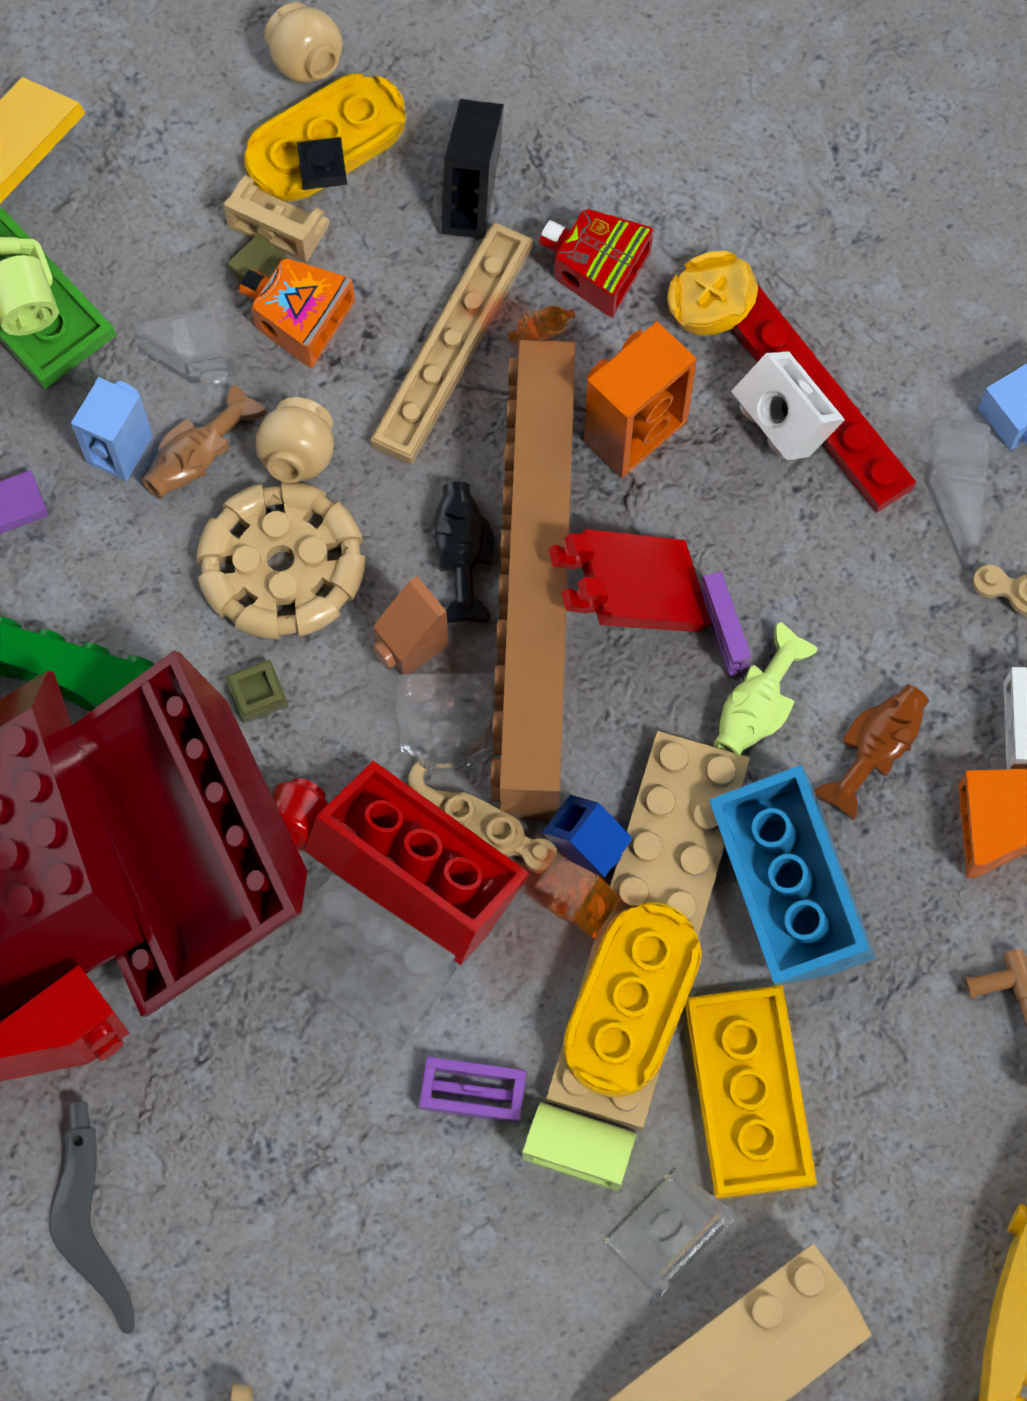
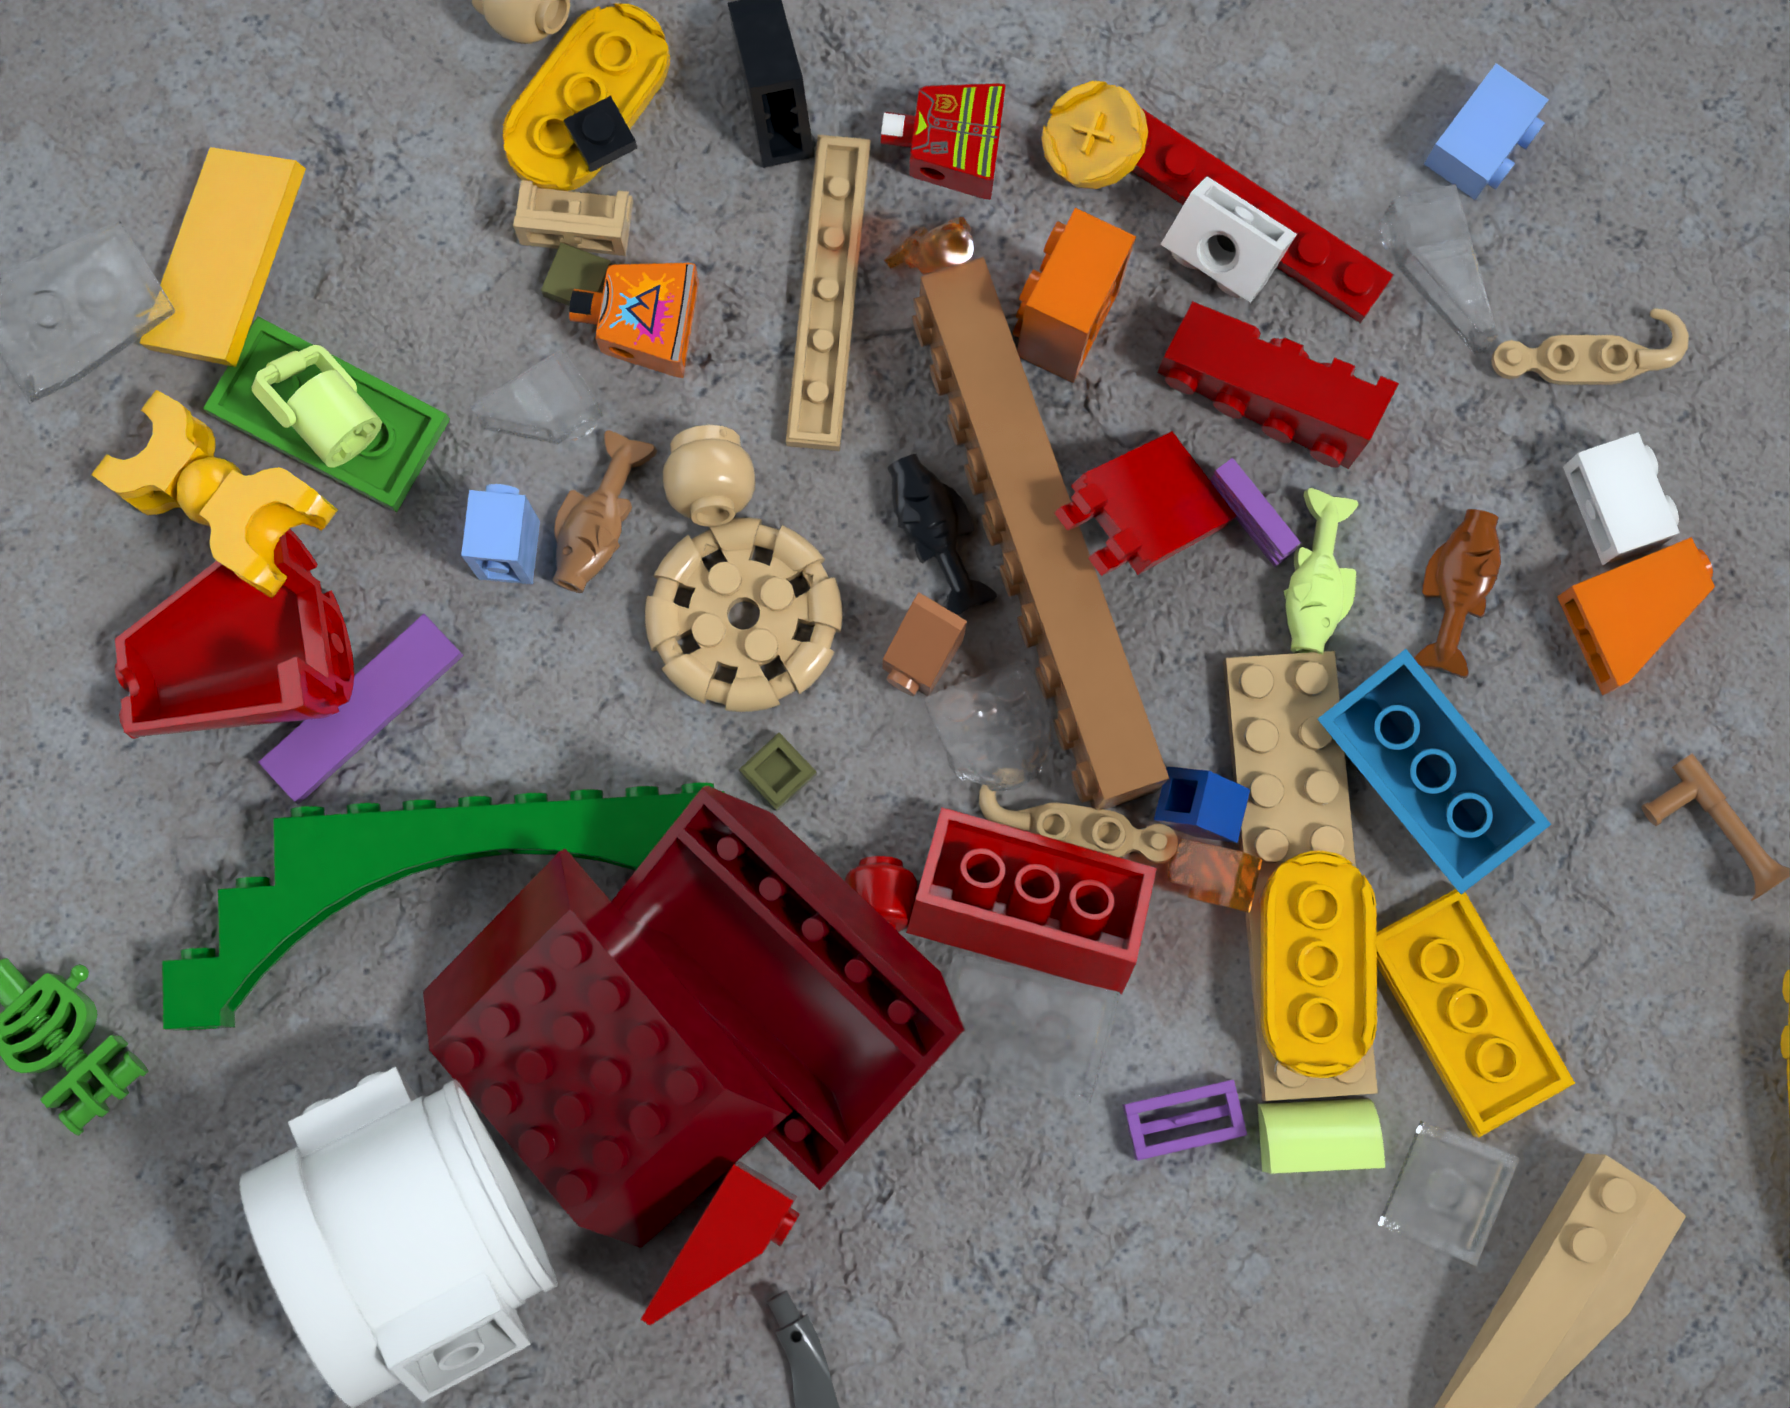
camera: 25 degrees left, 10 degrees up
none -> red wedge [1157,301,1399,469]

